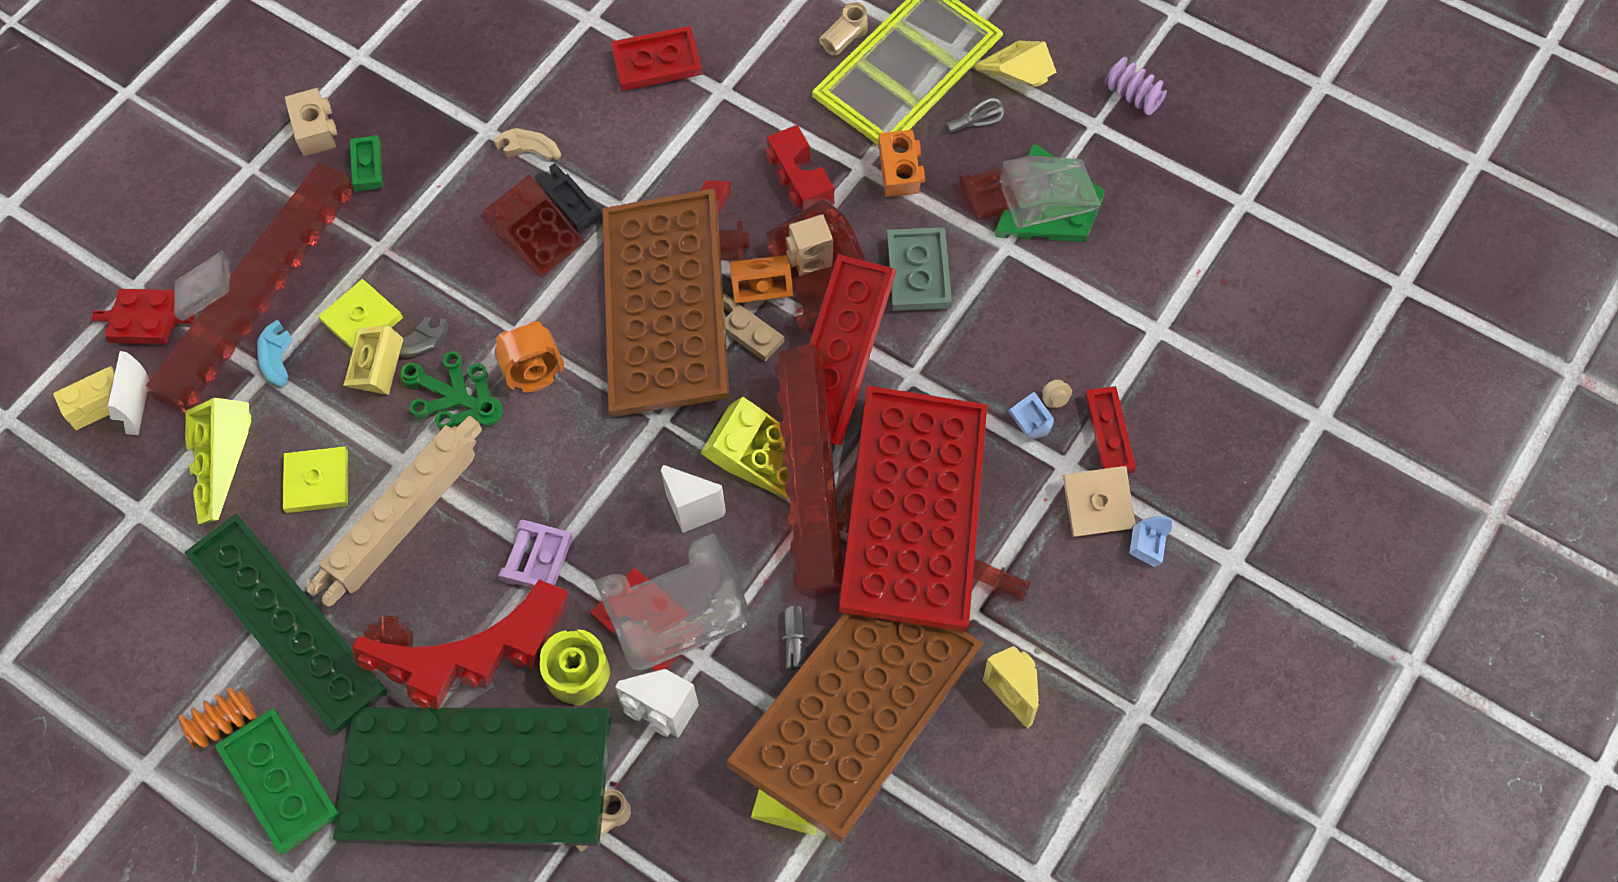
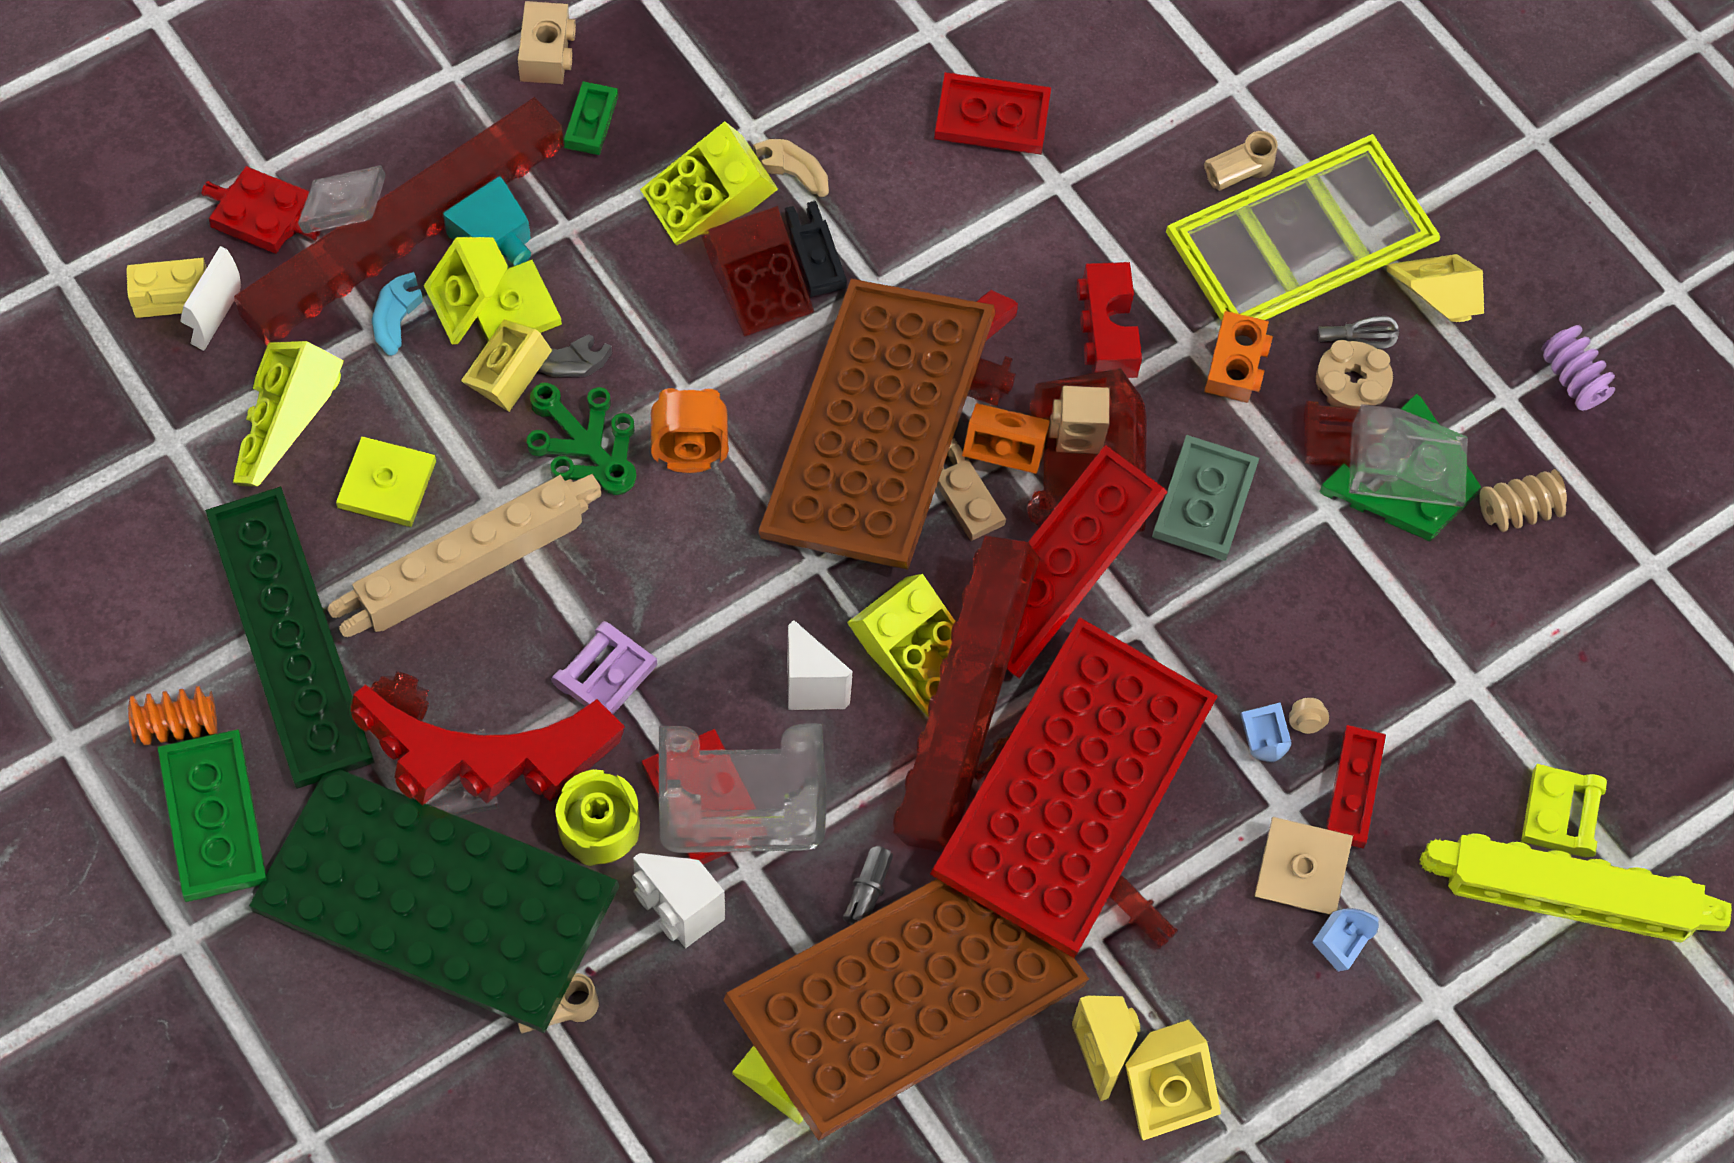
camera: 15 degrees right, 0 degrees up
none -> neon yellow slope [424,237,508,344]
none -> teal torso [443,176,531,266]
none -> neon yellow slope [640,121,778,245]
none -> light yellow slope [1125,1020,1221,1140]
none -> tan plate [1316,340,1393,414]
none -> neon yellow hinge [1419,833,1732,943]
none -> tan piece [1480,469,1567,532]
none -> neon yellow plate [1521,764,1607,857]

